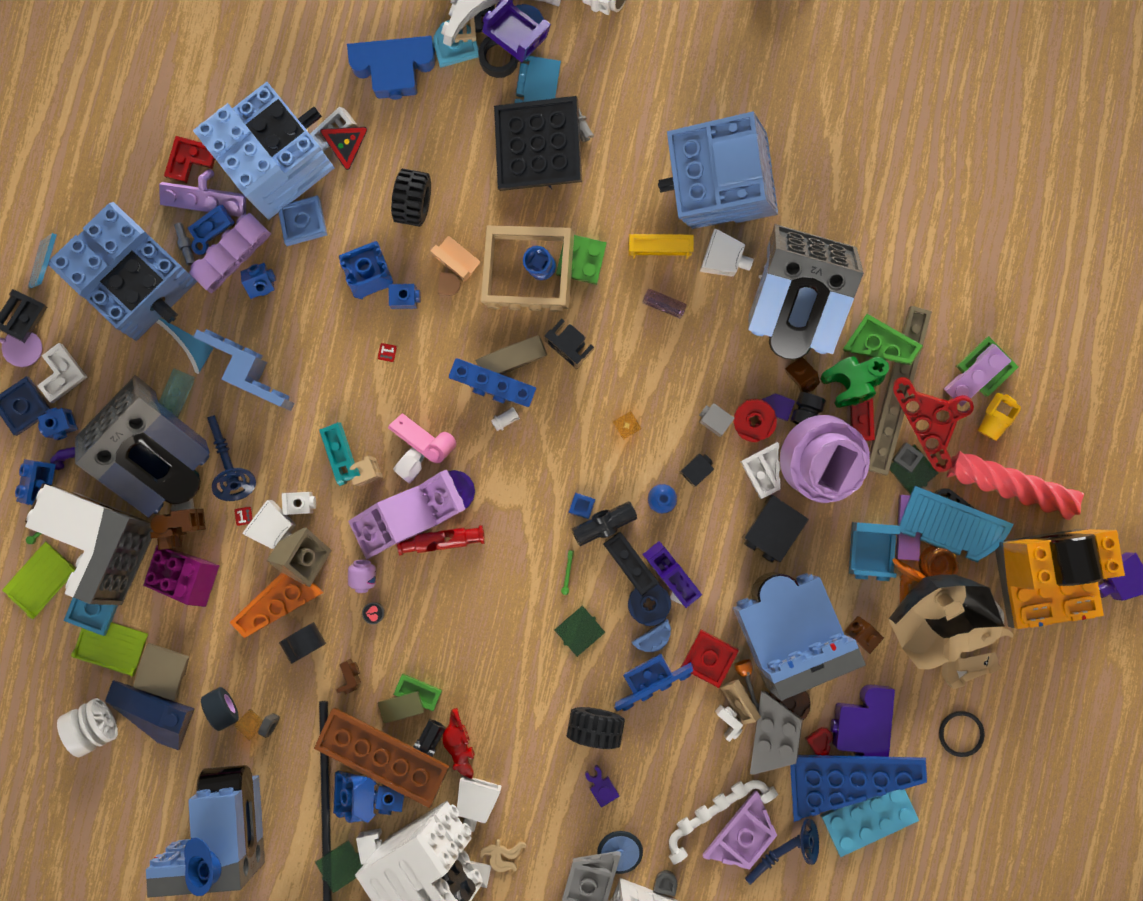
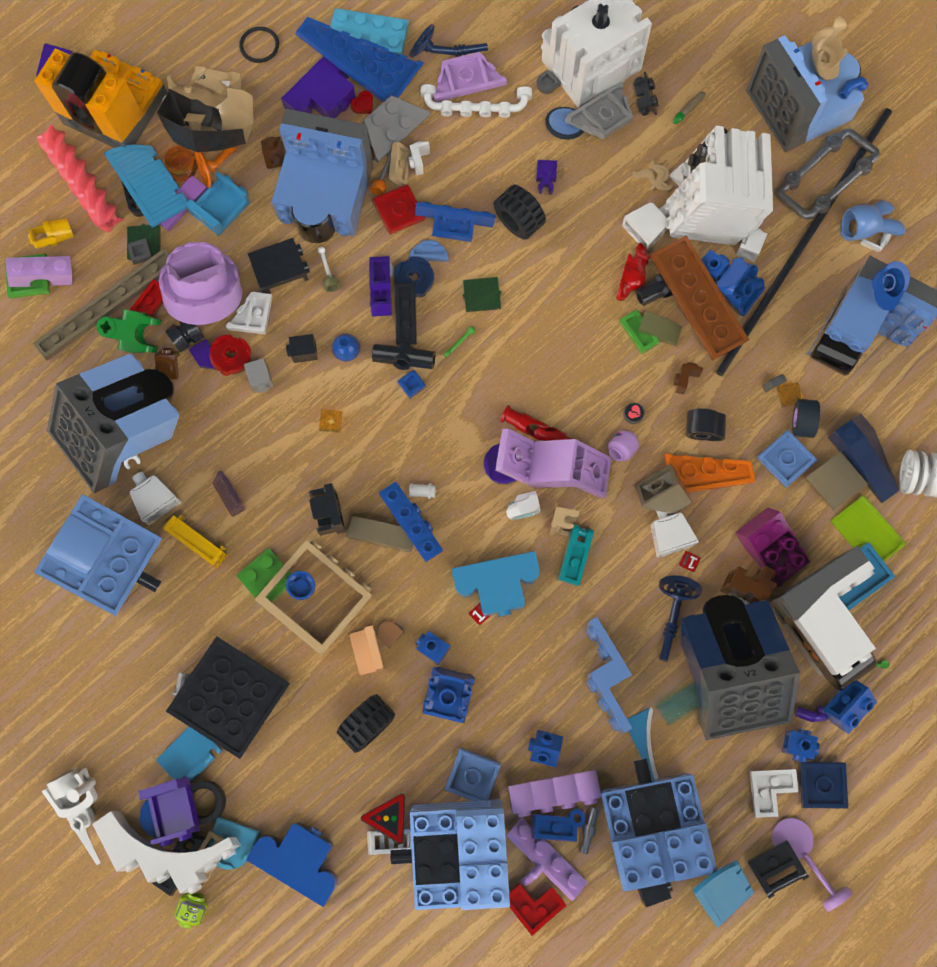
camera: 140 degrees left, 10 degrees down
lime piece [2,542,76,619] -> none
white brick [282,492,316,515] -> none
clear green piece [315,840,363,893] -> none
bright pink door [388,413,456,463] -> none
bright green wing [843,314,923,365] -> none
red beam [893,377,974,472] -> none
none -> olive hinge [318,246,340,292]
none -> dark azure brick [451,551,539,617]
none -> medium blue plate [757,430,817,488]

